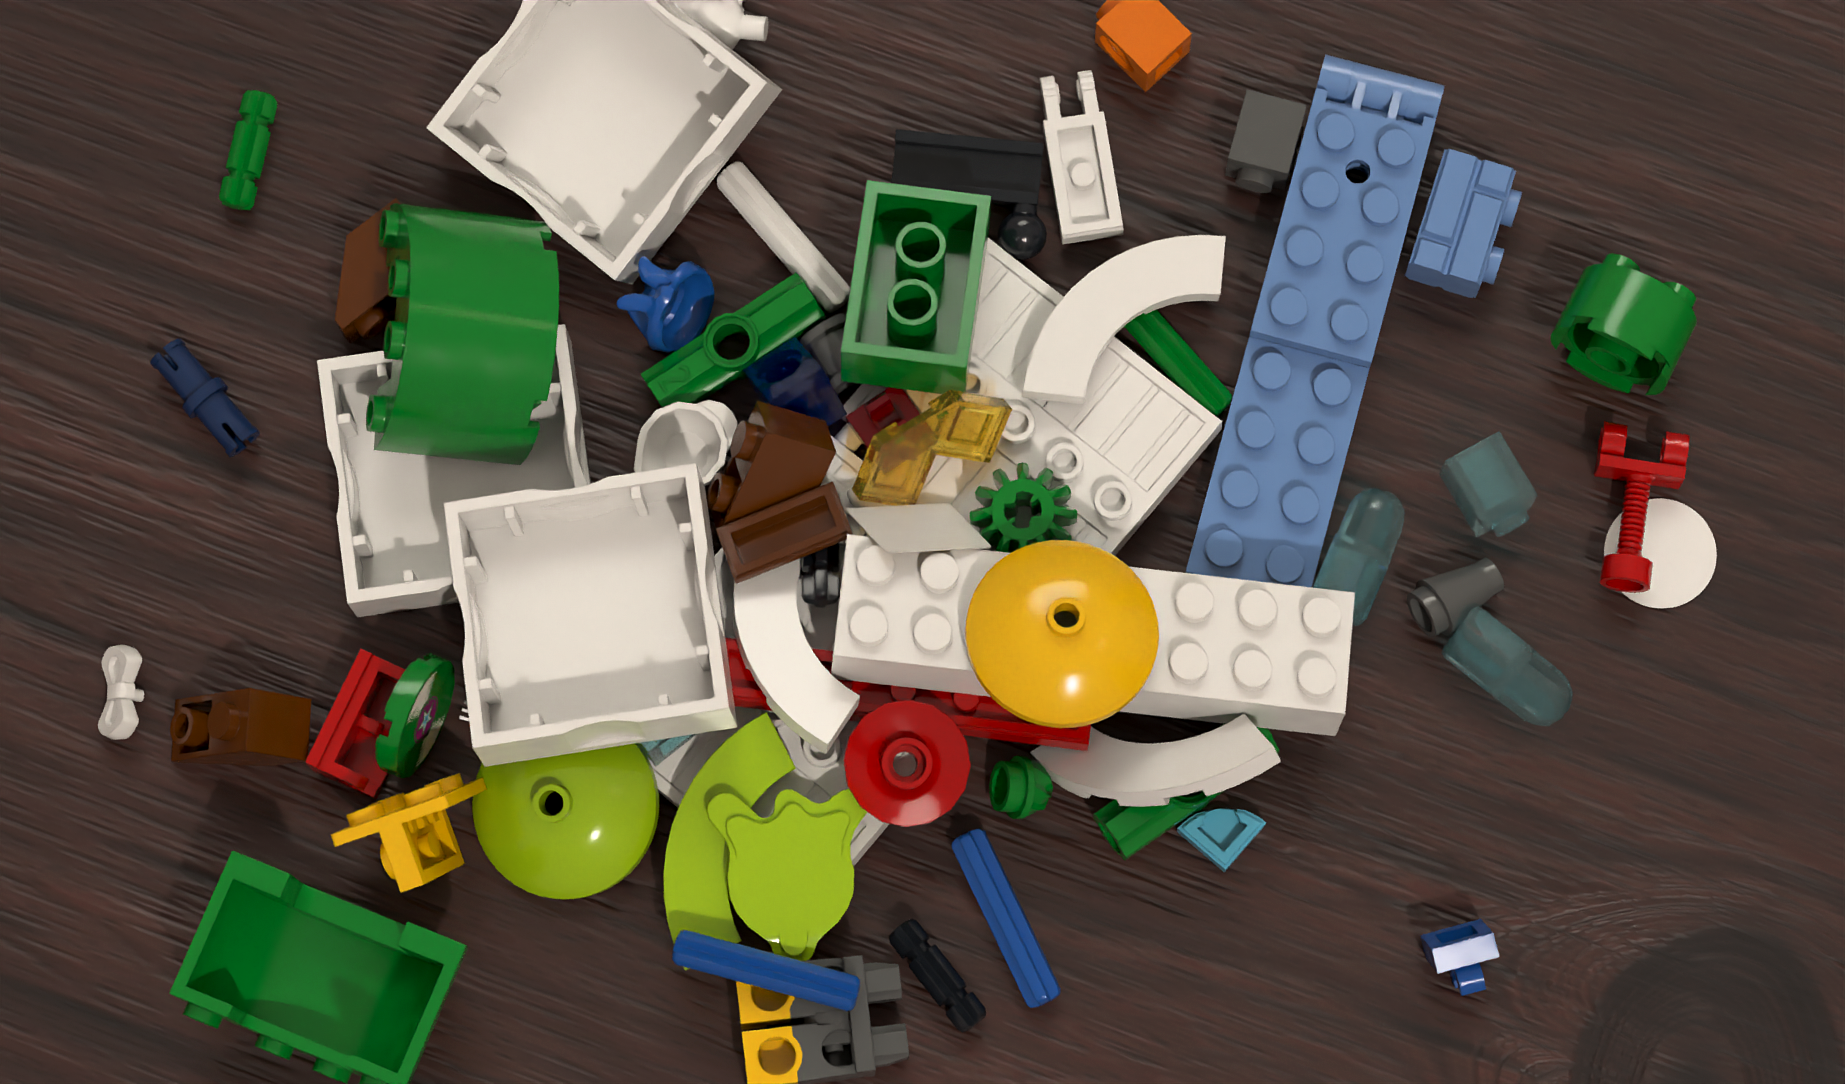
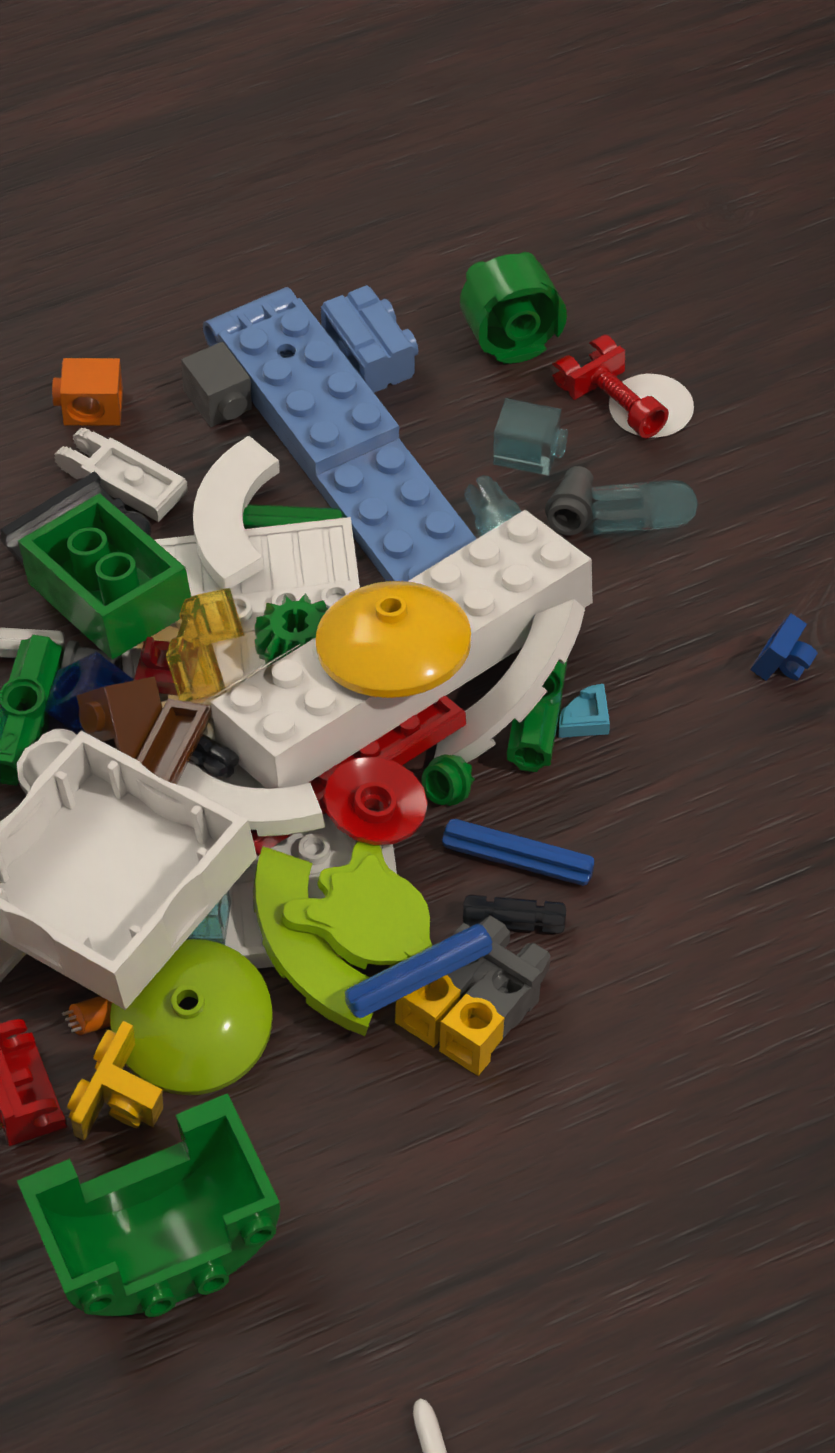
camera: 50 degrees left, 25 degrees down
green tile [375,653,455,778] -> none

